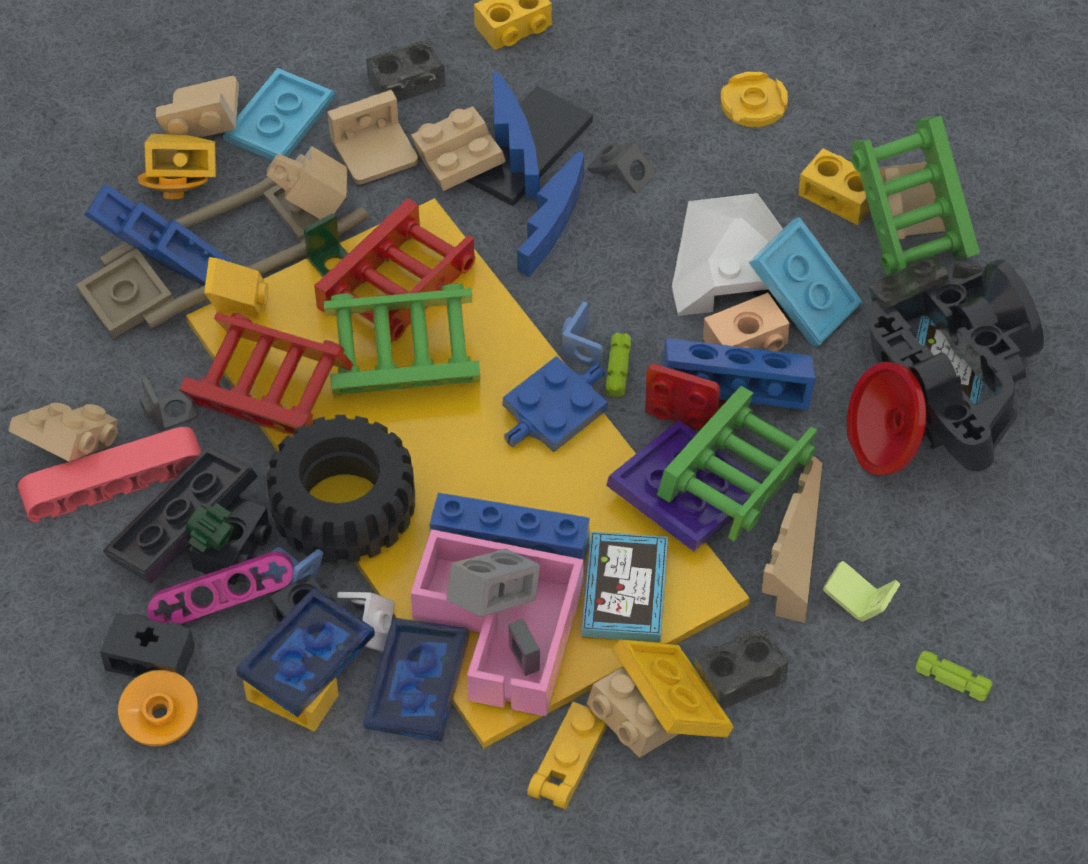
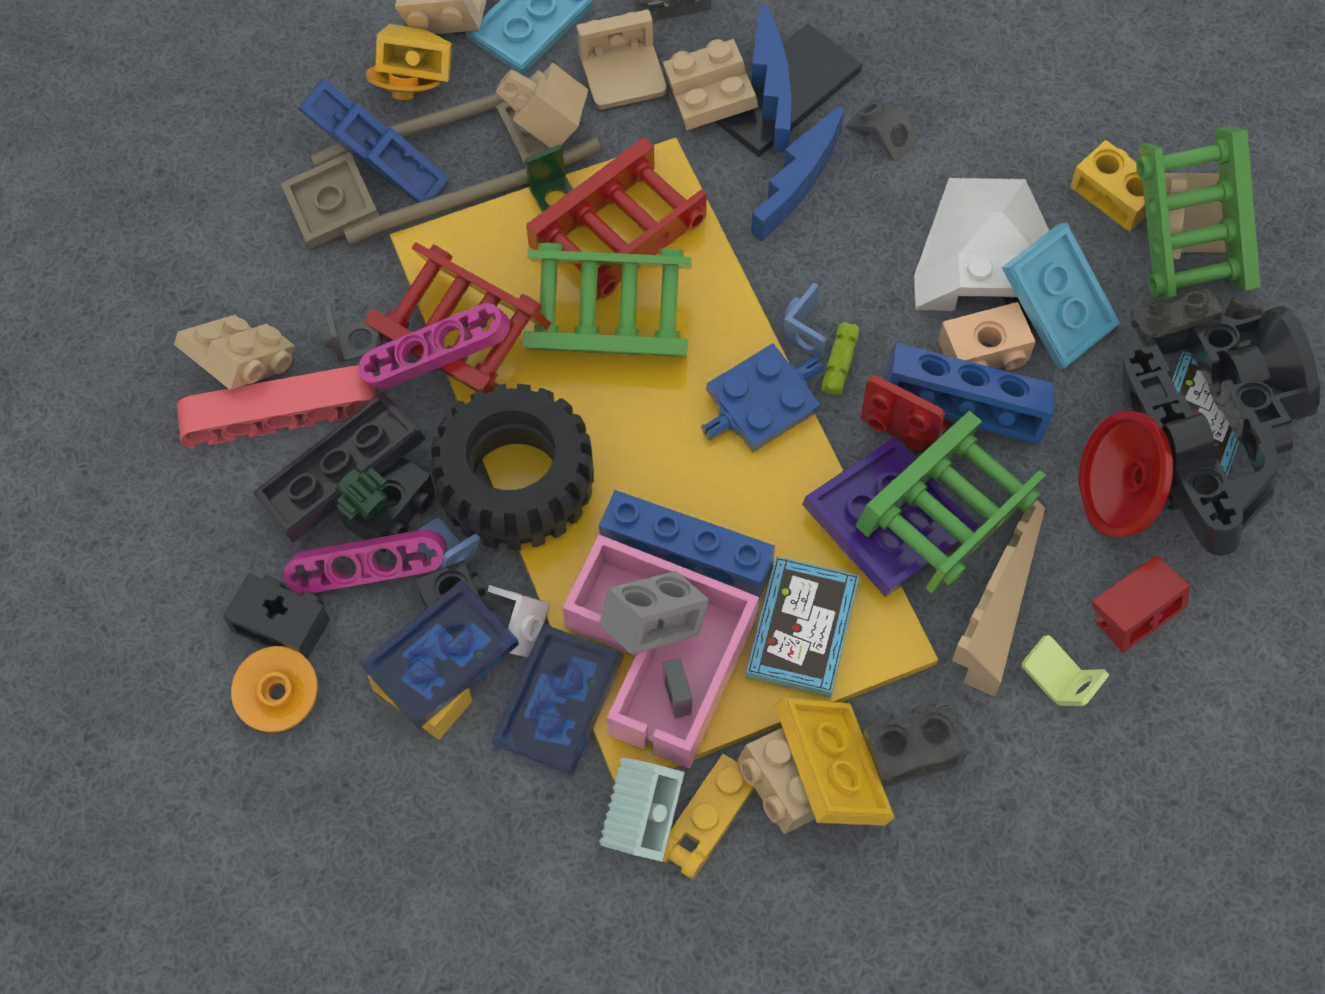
camera: 10 degrees right, 10 degrees up
yellow slope [204,257,268,315] -> none
yellow tile [720,72,788,127] -> none
lime axle [916,651,993,701] -> none
none -> dark pink beam [359,303,510,390]
none -> light aqua brick [599,757,685,862]
none -> red hinge [1092,555,1190,653]

